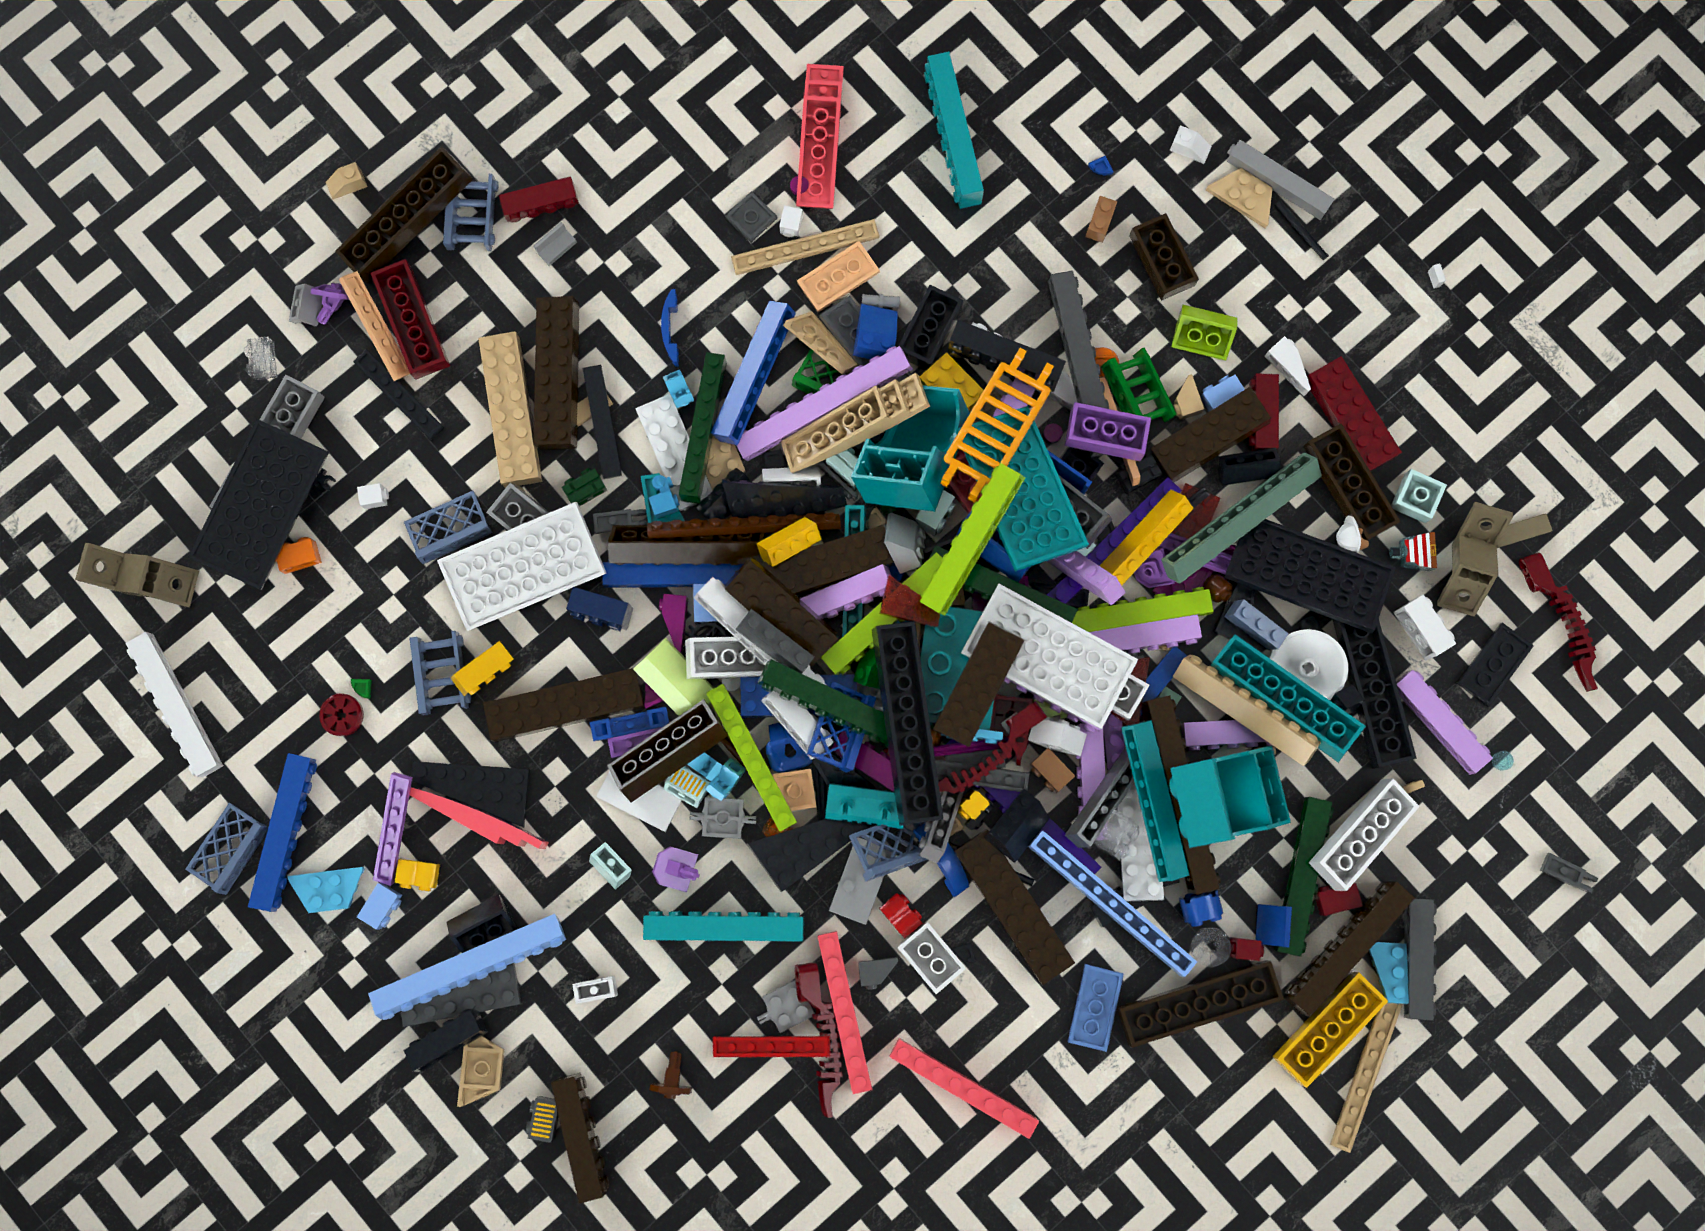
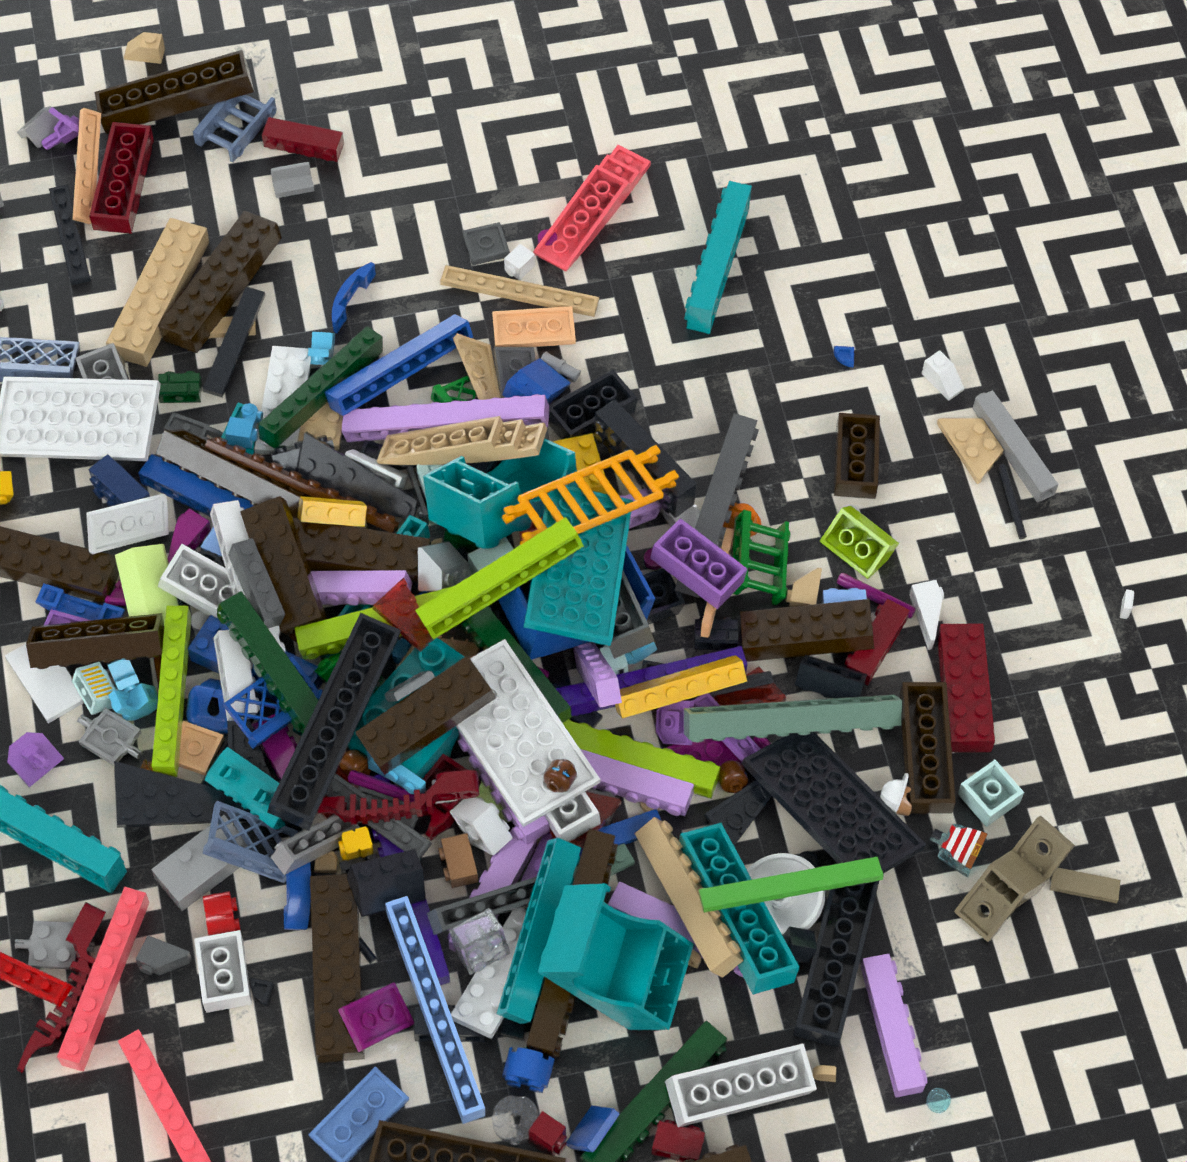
camera: 25 degrees right, 20 degrees down
medium nougat brick [1085,196,1117,243] -> none
sand blue brick [1224,599,1289,650] -> none
white brick [1393,594,1456,661] -> none
black tile [1456,622,1534,707] -> none
dark red piece [1519,552,1598,692] -> none
none -> white tile [87,494,169,554]
none -> magenta tile [338,982,414,1052]
none -> tile [384,671,435,702]
none -> reddish brown head [543,759,577,793]
none -> bright green tile [698,857,884,913]
none -> magenta axle [837,573,916,619]

